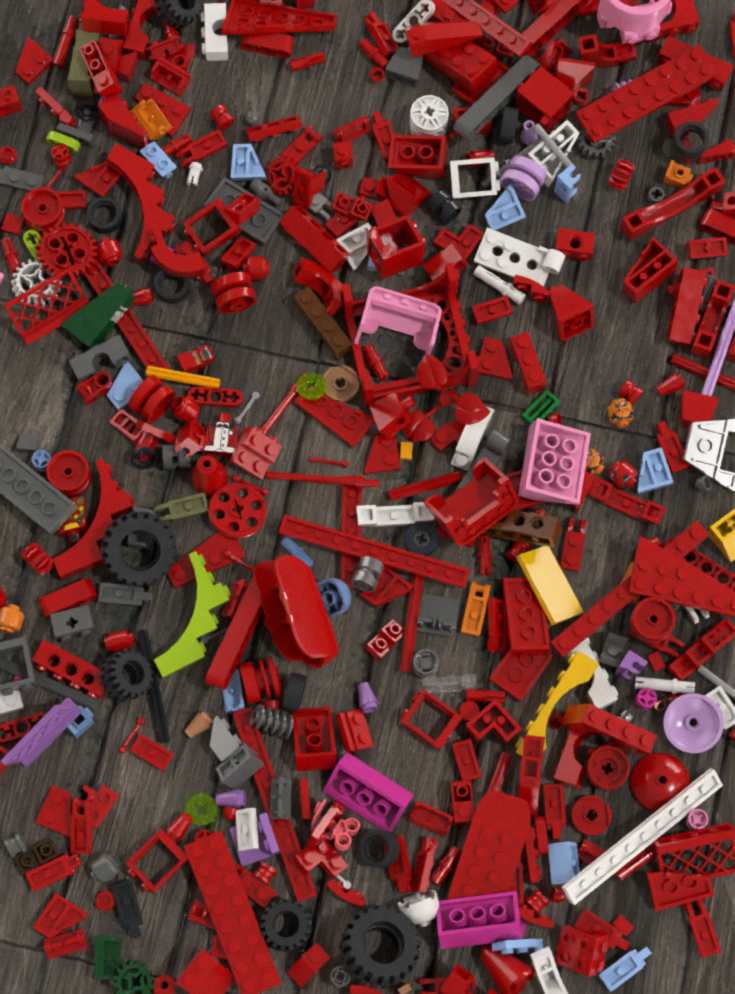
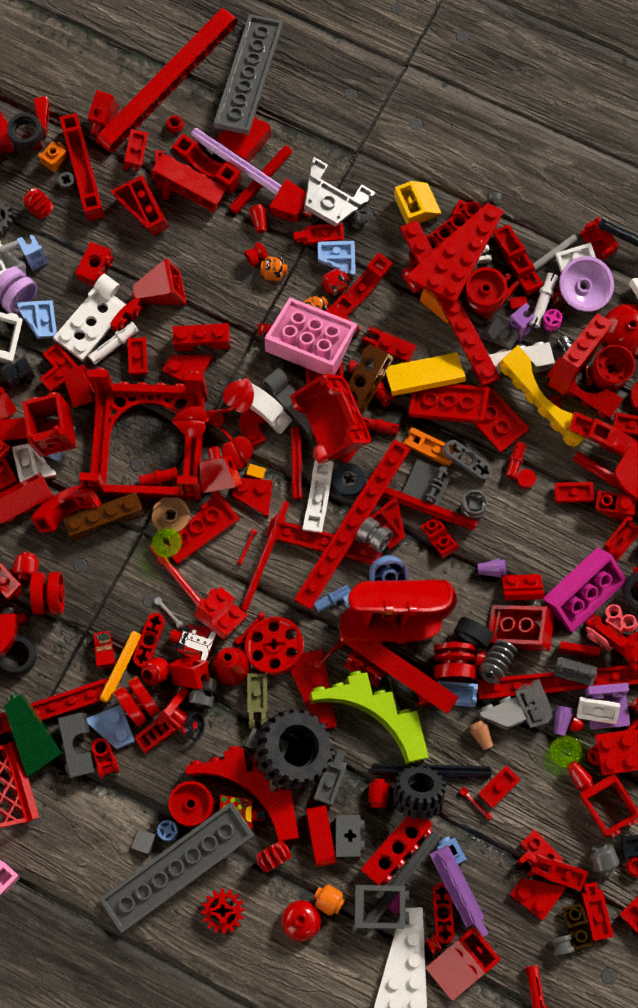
camera: 70 degrees left, 0 degrees up
red cone [131,287,154,306] -> none
bright pink windscreen [354,286,442,355] -> none
red window [400,690,463,752] -> none
clear hinge [421,674,476,693] -> none
red brick [465,699,522,745] -> none
red hinge [487,598,508,654] -> none
green tile [521,389,561,424] -> none
none -> dark grey beam [442,440,492,480]

